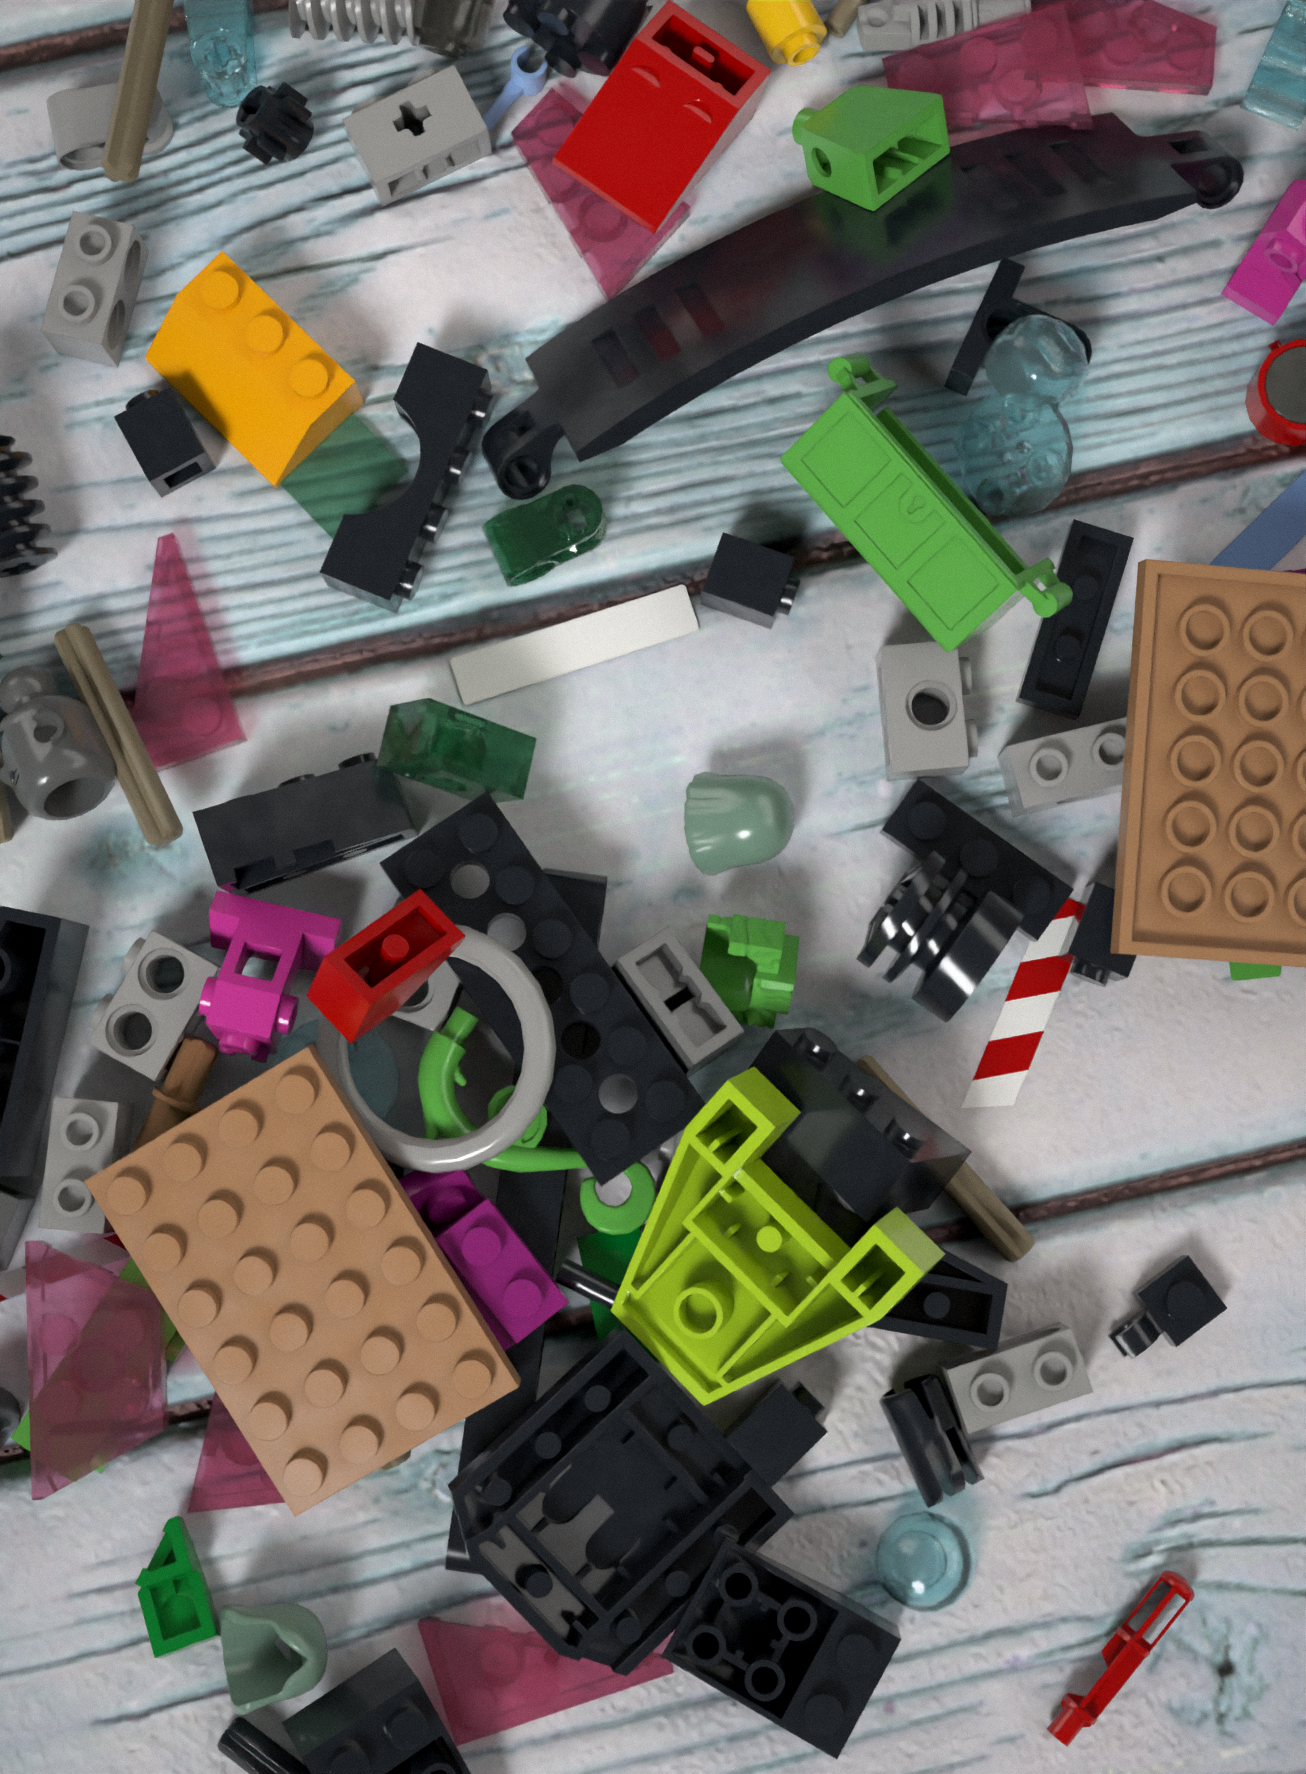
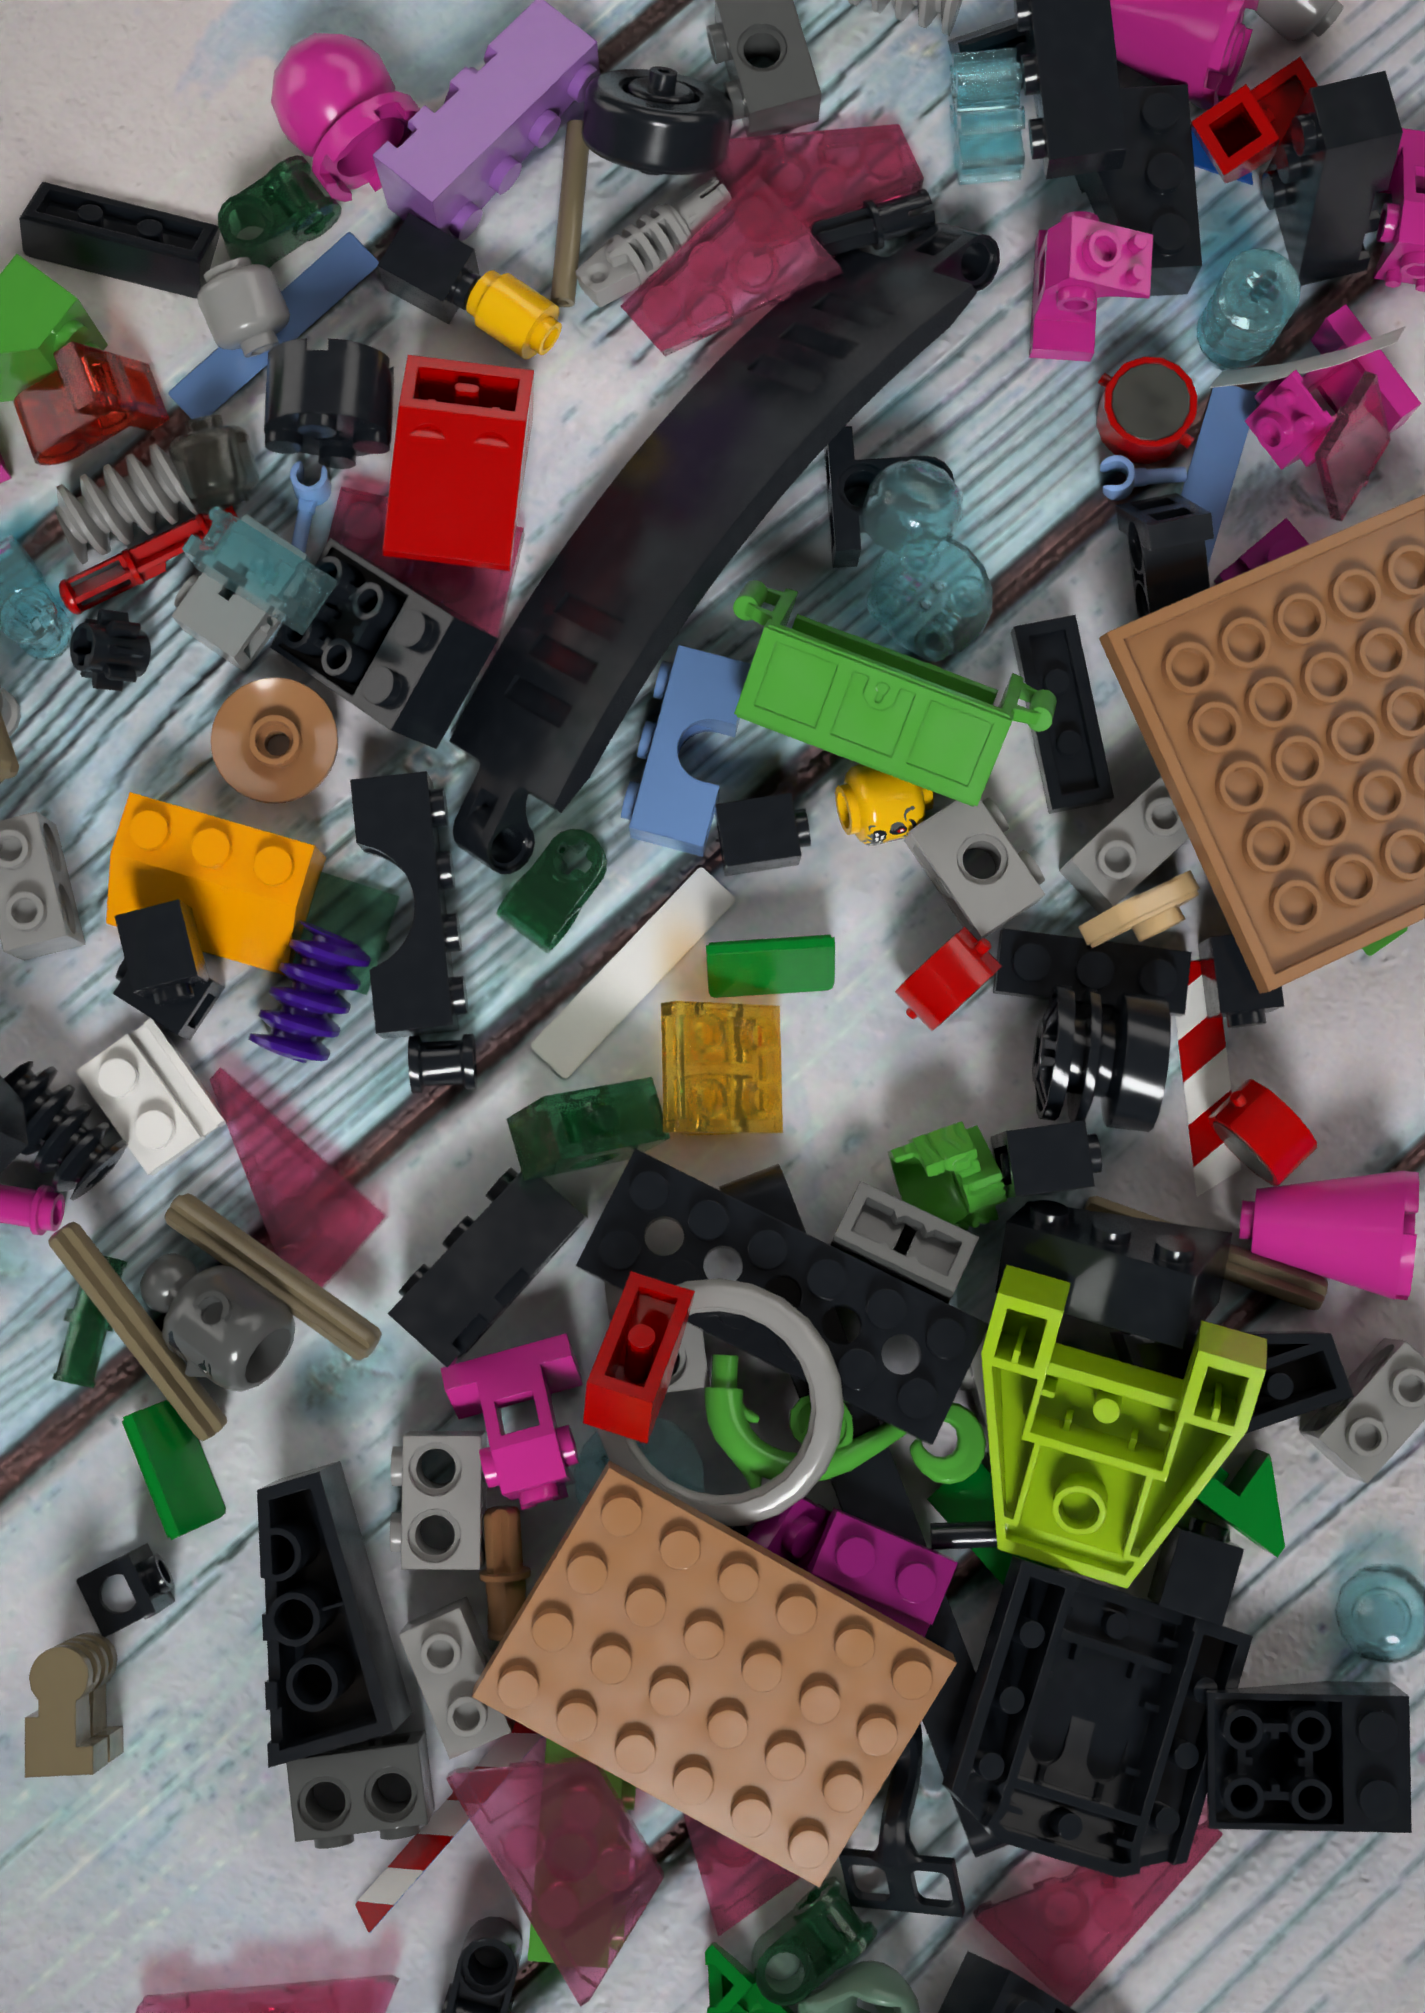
camera: 35 degrees left, 0 degrees up
sand green hair [684,772,794,876] -> none
bright green torso [792,85,950,211] -> none
black arm [879,1374,985,1508] -> none
none -> red piece [58,505,240,615]
none -> white plate [75,1018,229,1175]
none -> black brick [115,899,210,1005]
none -> clear light blue hinge [182,507,337,635]
none -> medium nougat dish [211,677,339,804]
none -> dark purple piece [248,920,371,1063]
none -> black slope [270,538,498,749]
none -> black bush [408,1034,477,1093]
none -> medium blue arch [621,645,751,857]
none -> clear yellow plate [661,1001,783,1135]
none -> green slope [706,934,835,998]
none -> clear green piece [751,1876,878,2006]
none -> black axle [810,189,935,259]
none -> yellow head [835,764,934,846]
none -> black piece [839,1724,965,1918]
none -> red piece [895,927,1002,1031]
none -> black brick [991,1120,1102,1198]
none -> tan piece [1078,870,1200,948]
none -> light blue hand [1100,455,1187,501]
none -> black tile [1116,493,1214,618]
none -> green slope [1195,1449,1285,1558]
none -> red piece [1208,1079,1317,1186]
none -> dark pink cone [1239,1170,1419,1300]

